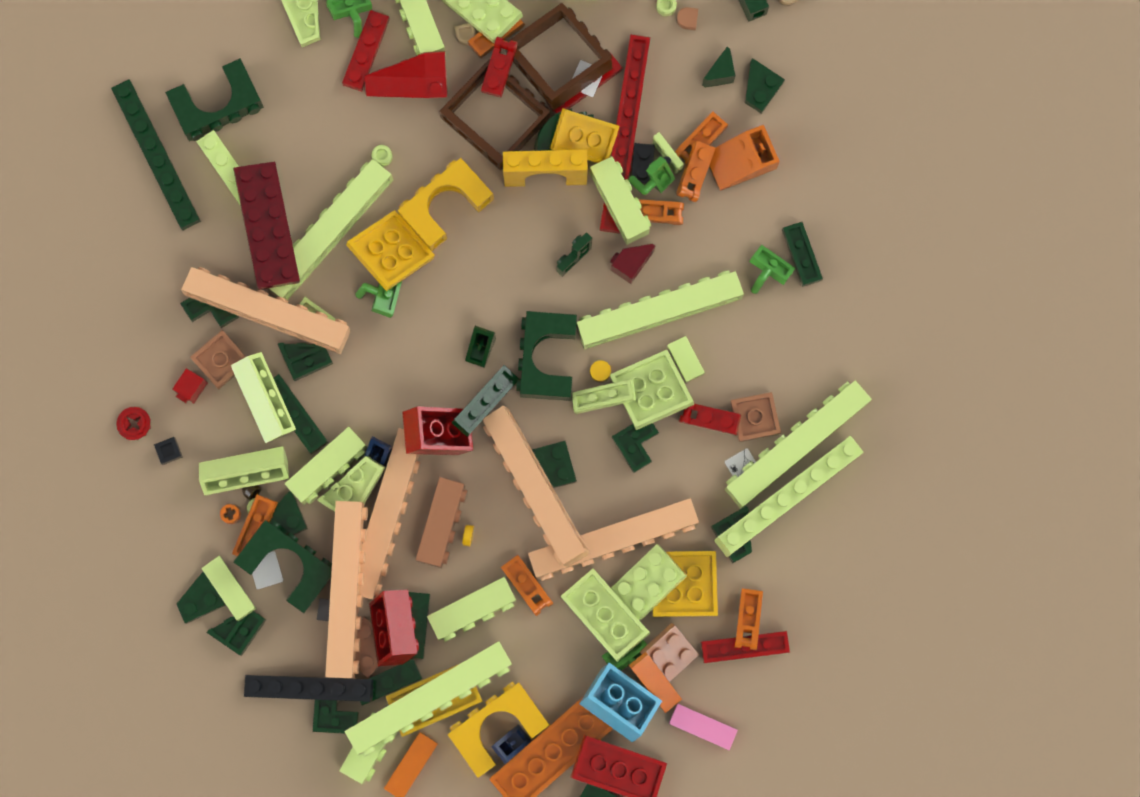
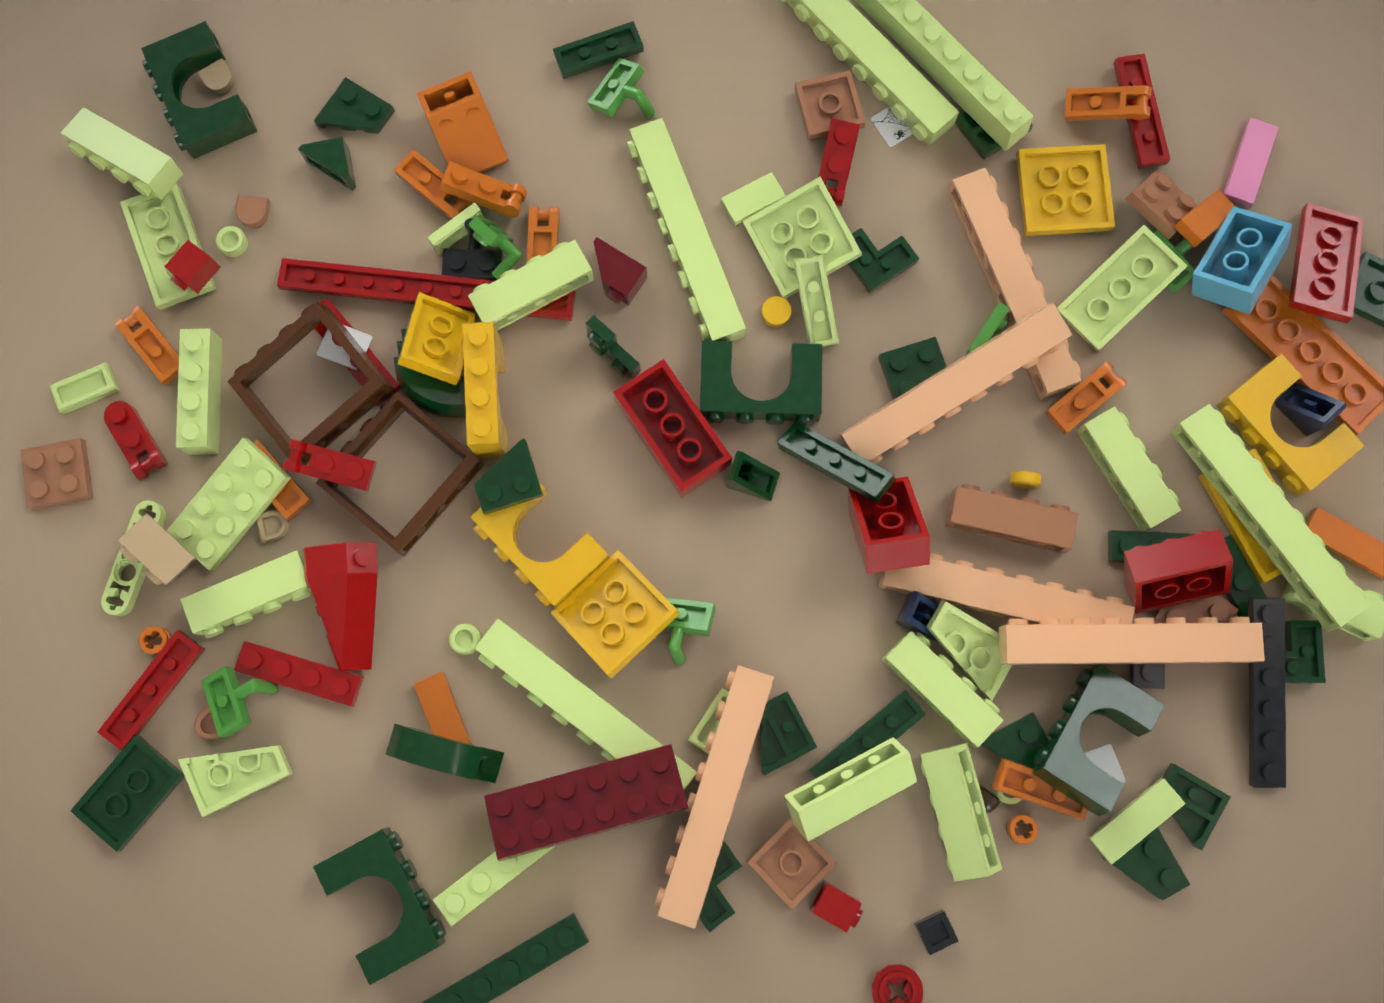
camera: 90 degrees left, 0 degrees up
yellowish green plate [611,544,687,620] -> none
none -> dark green arch [386,724,504,784]
none -> orange tile [413,672,472,744]
none -> dark green wing [474,439,543,515]
none -> red brick [613,359,732,498]
none -> bright green plate [964,302,1010,356]

